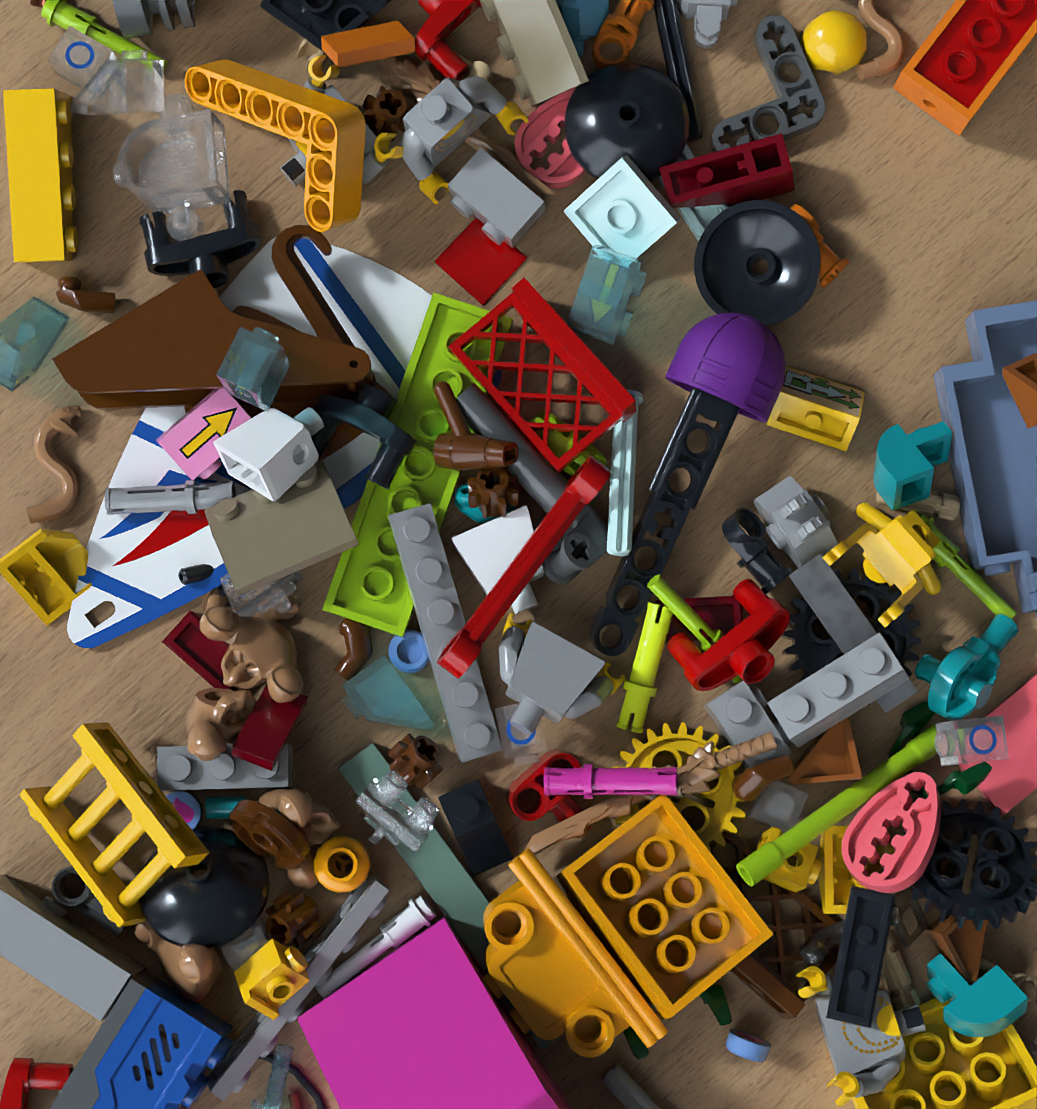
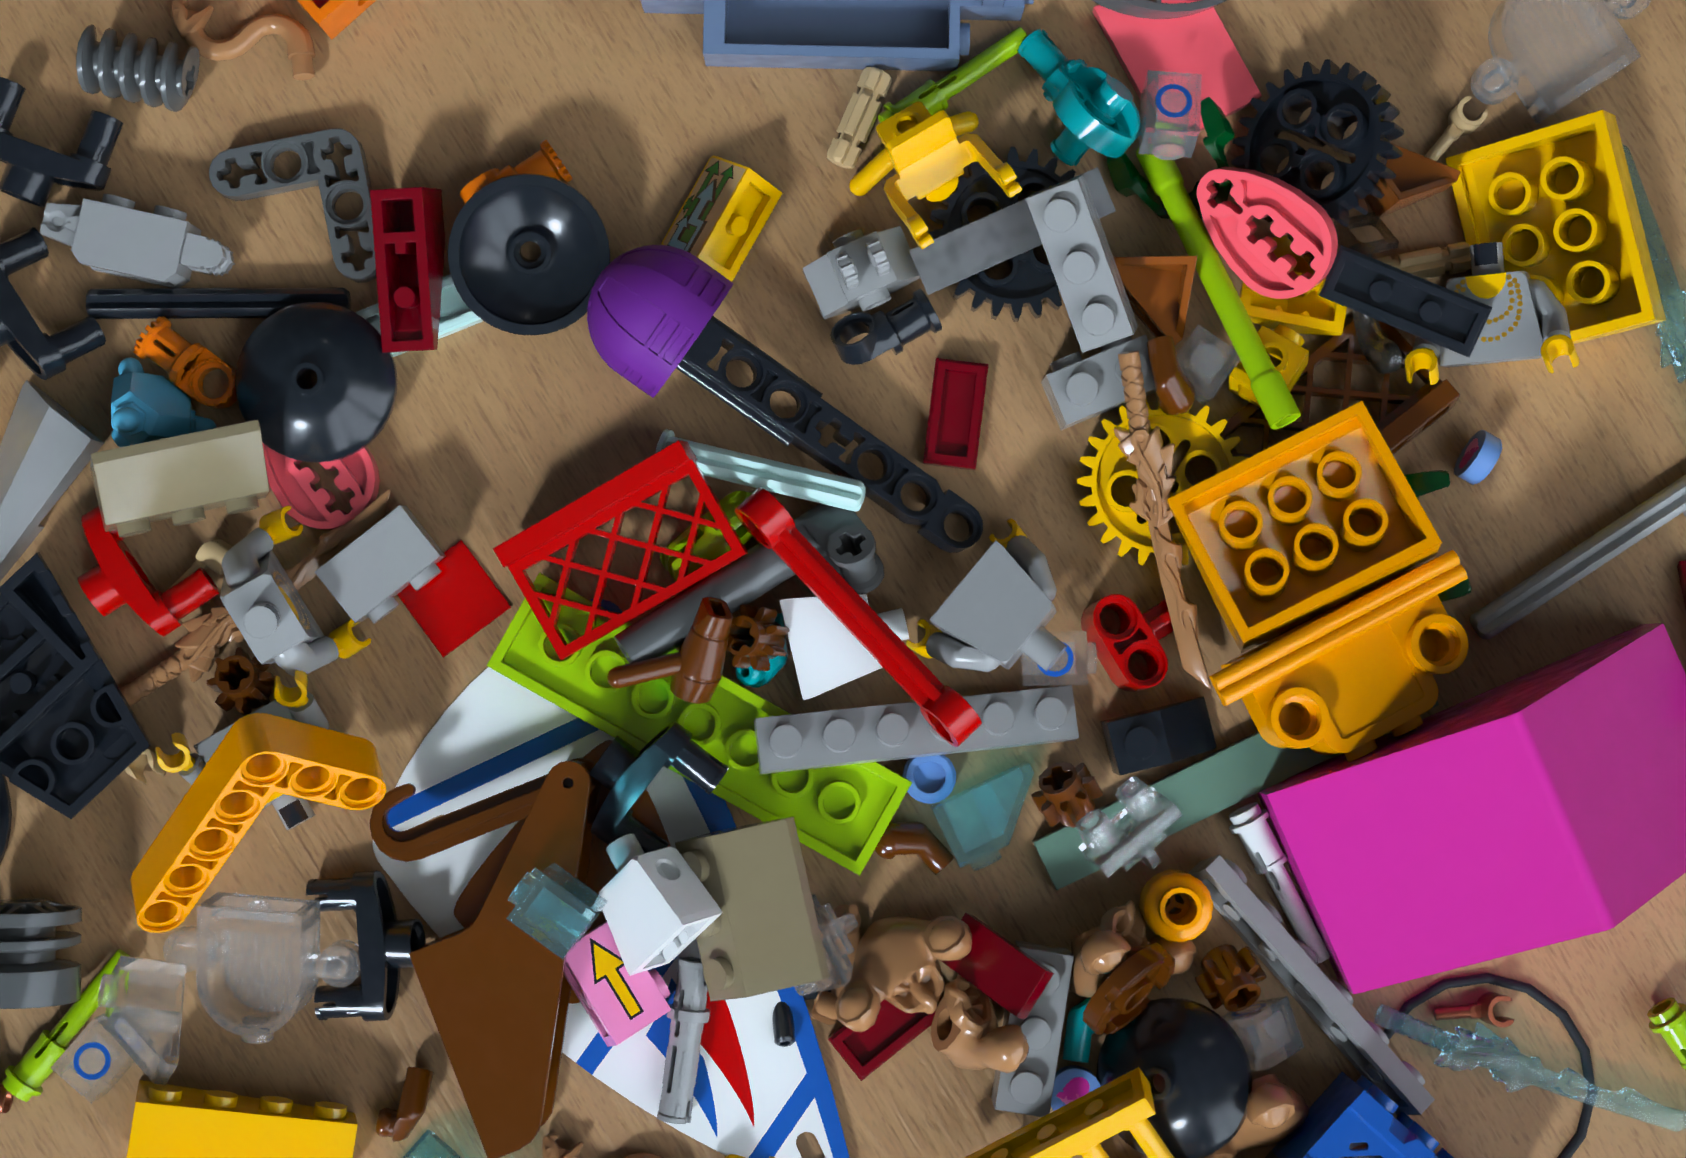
camera: 80 degrees left, 5 degrees up
yellow brick [234,938,310,1020] -> none
orange tile [321,20,415,68] -> none
dark pink pin [544,764,678,799] -> none
light aqua plate [563,154,681,273] -> none
clear light blue brick [567,244,647,344] -> none
neon yellow pin [616,602,673,733] -> none
lime pin [647,574,742,683] -> none
red connector [667,578,790,692] -> none
yellow hair [800,10,867,75] -> none
teal brick [873,421,953,511] -> none
teal brick [926,953,1028,1037] -> none

